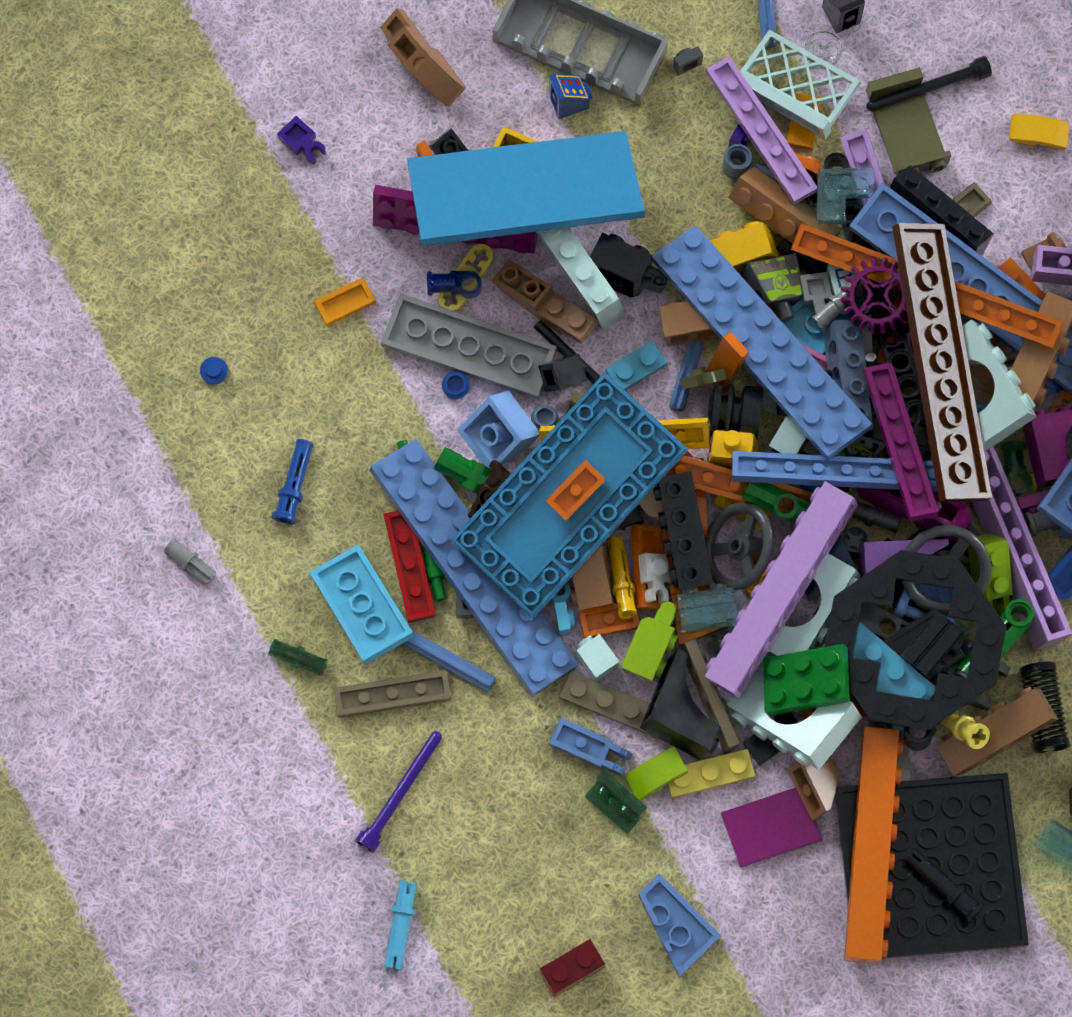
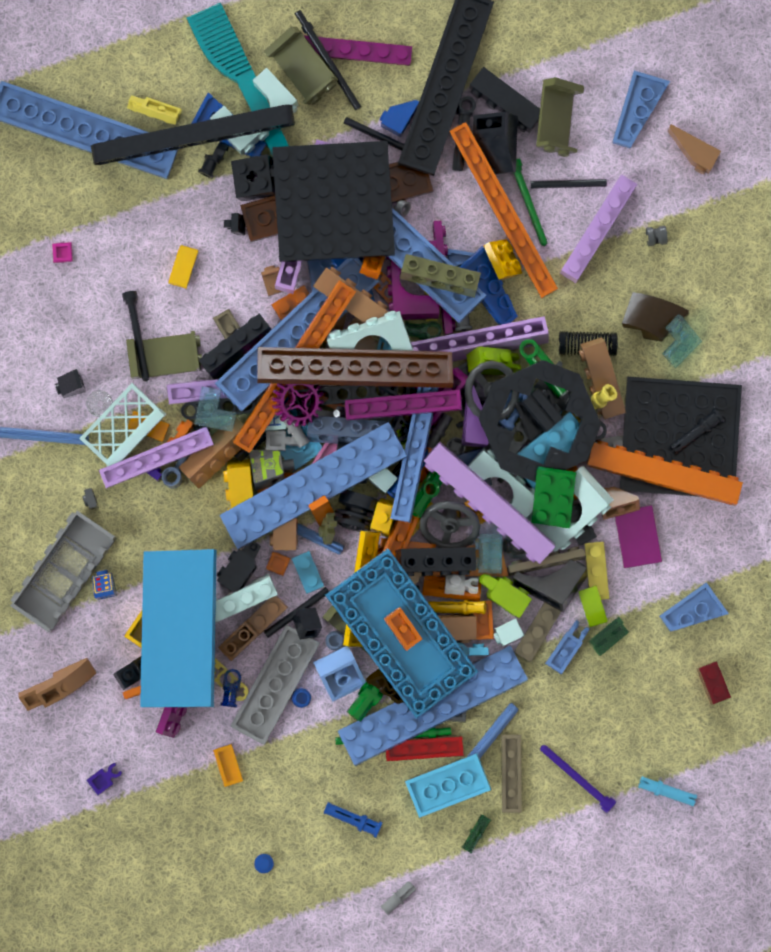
camera: 85 degrees left, 10 degrees up
none -> orange tile [266,551,291,576]

